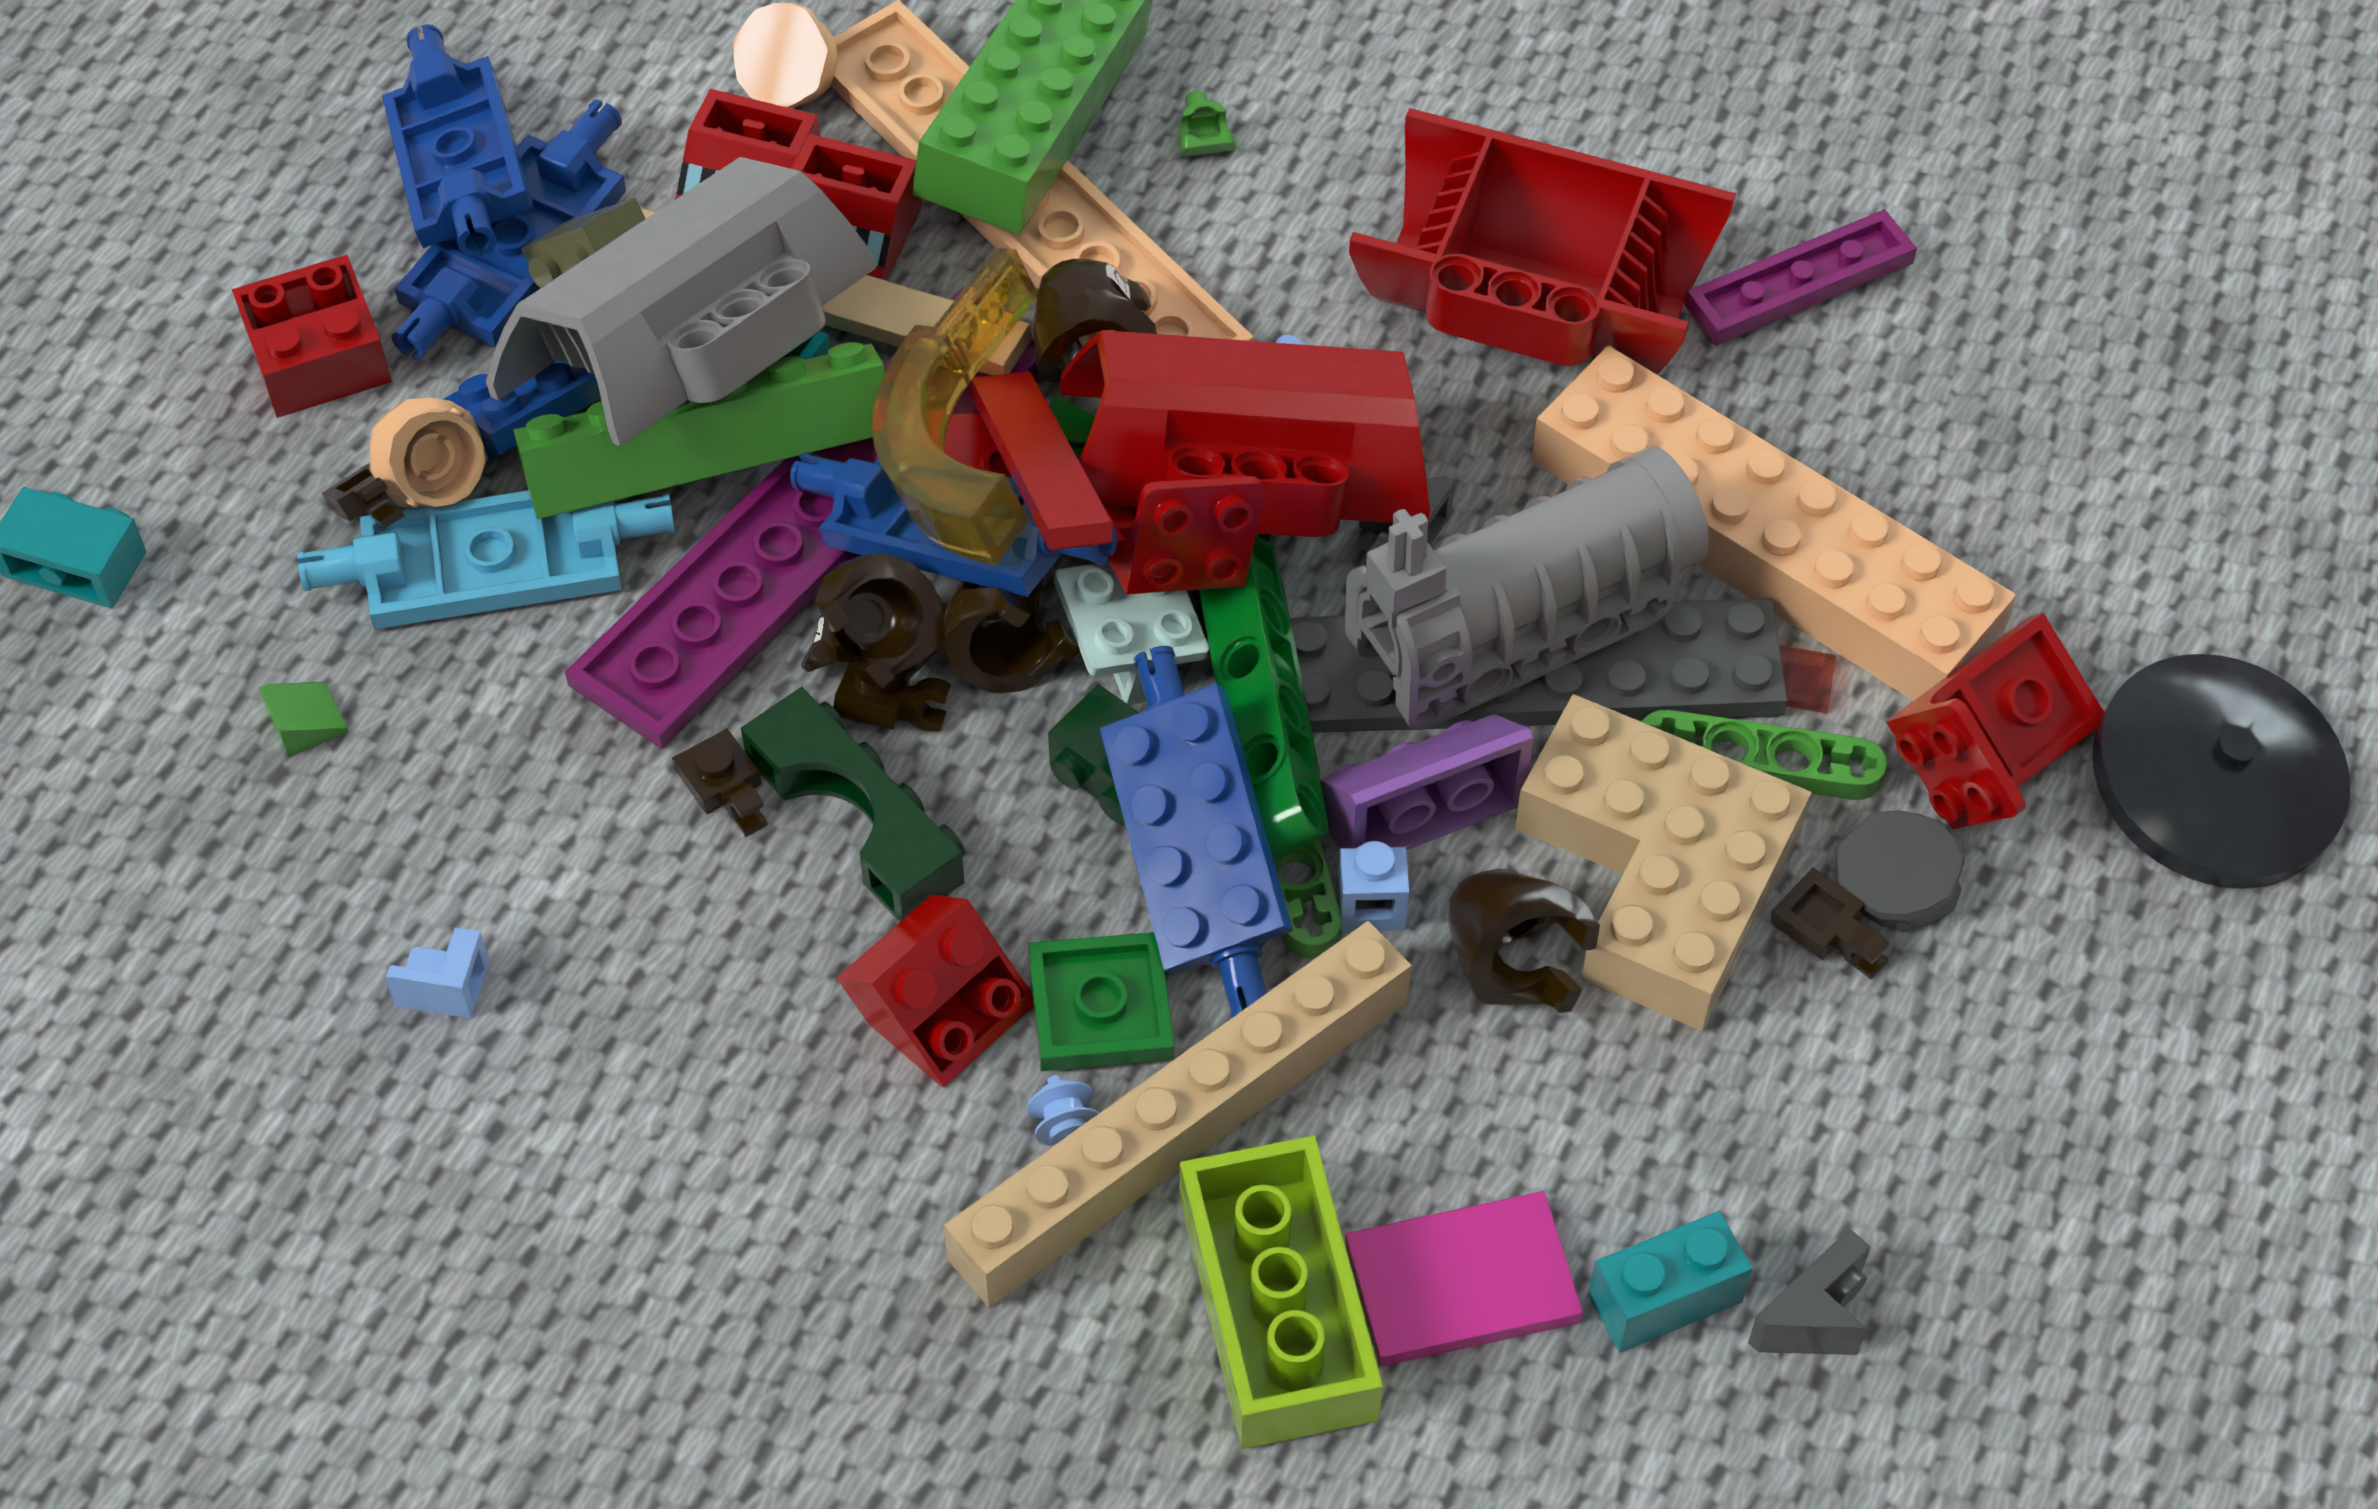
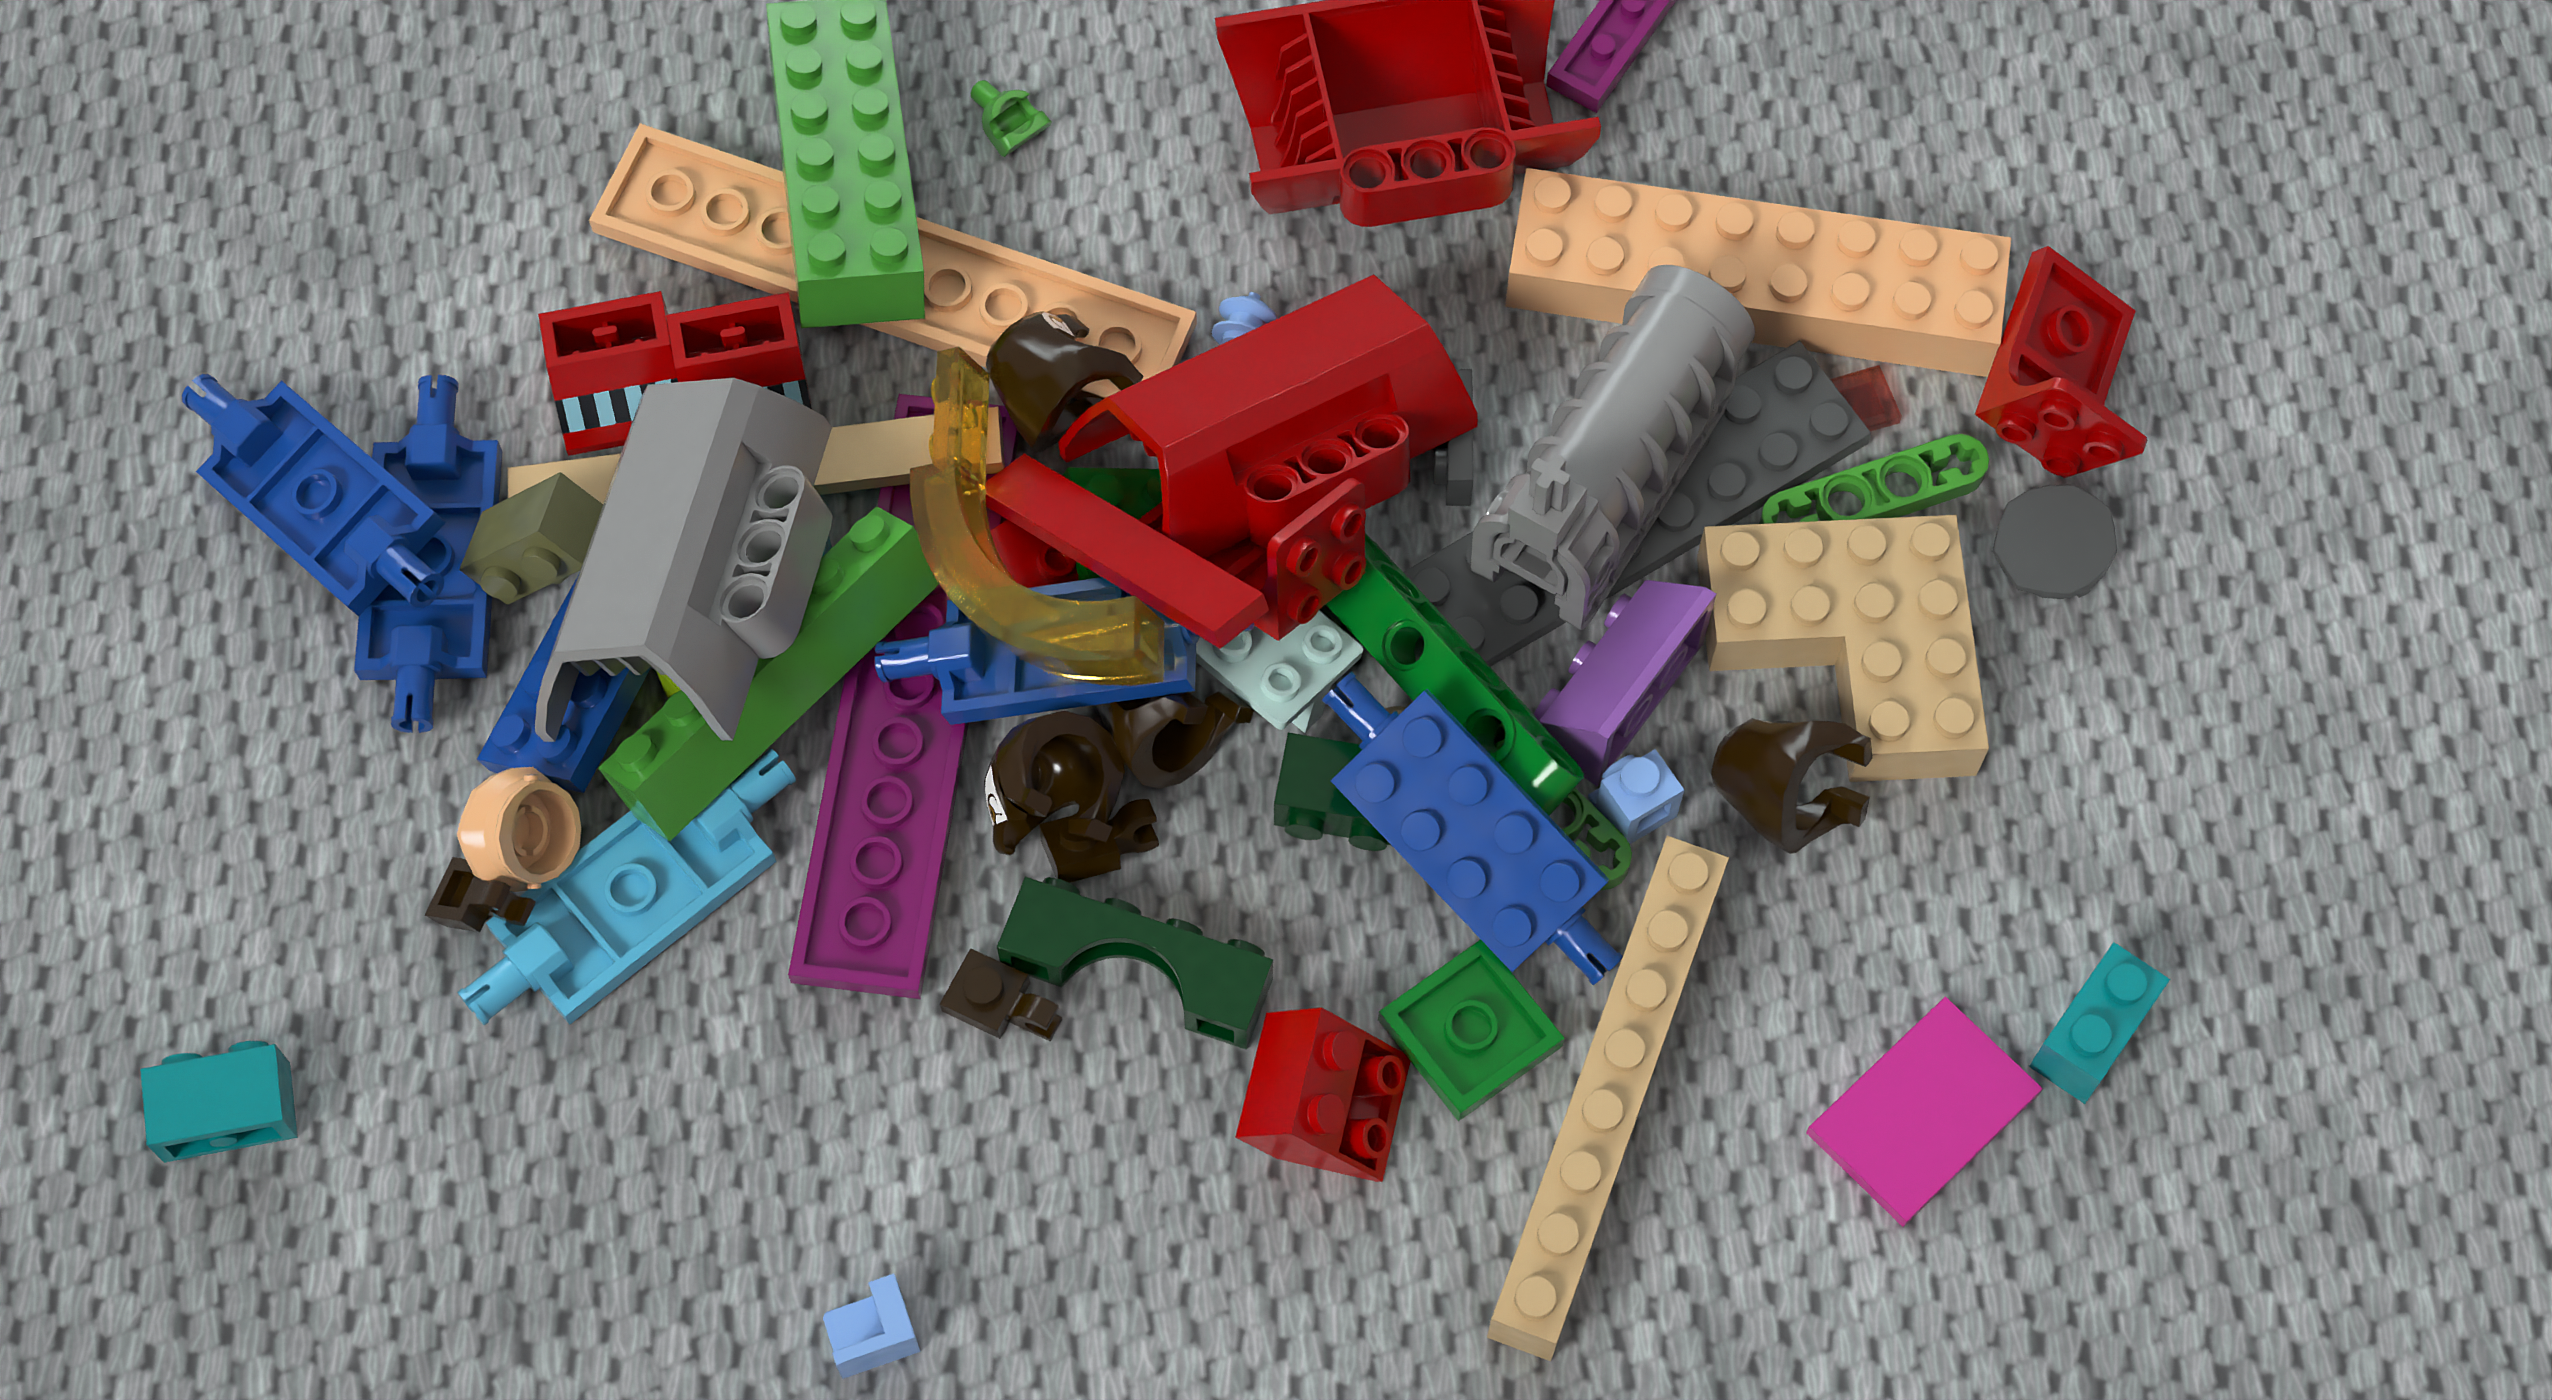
camera: 30 degrees left, 10 degrees up
red slope [232,254,392,418] -> none
bright green slope [259,681,348,757] -> none
light nougat hat [733,3,838,109] -> none
light blue wheel [1027,1075,1099,1146] -> none
lime brick [1180,1135,1383,1450] -> none
dark grey slope [1748,1228,1871,1355] -> none
dark brown plate [1771,867,1889,980] -> none
black dish [2092,654,2350,888] -> none

